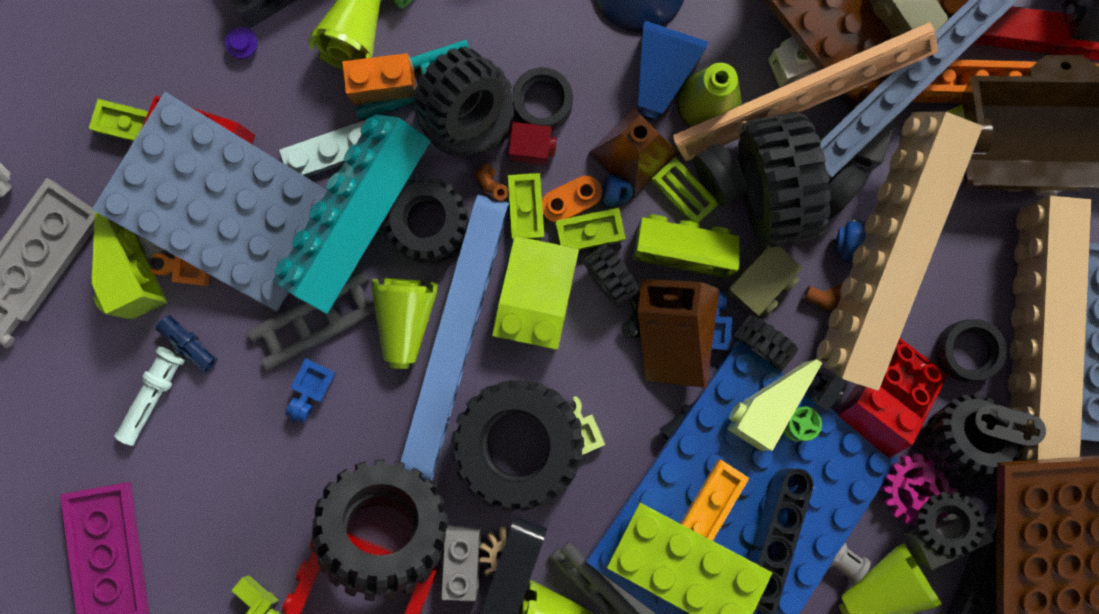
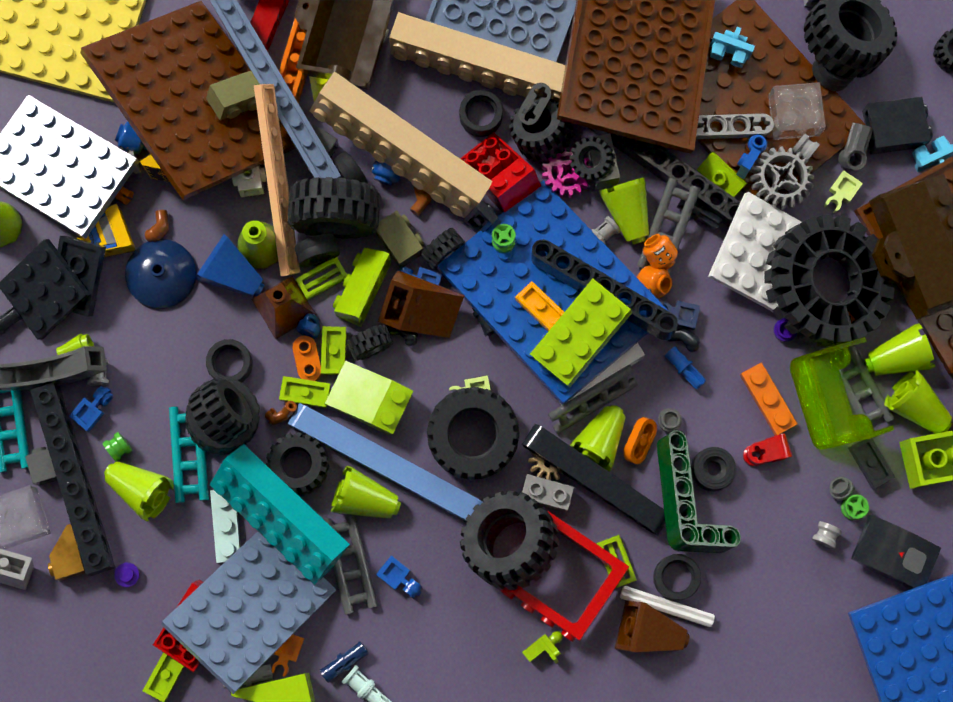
camera: 85 degrees left, 5 degrees down
orange brick [342,53,416,105] -> none
dark red brick [509,122,557,166] -> none
yellowish green slope [727,359,822,451] -> none

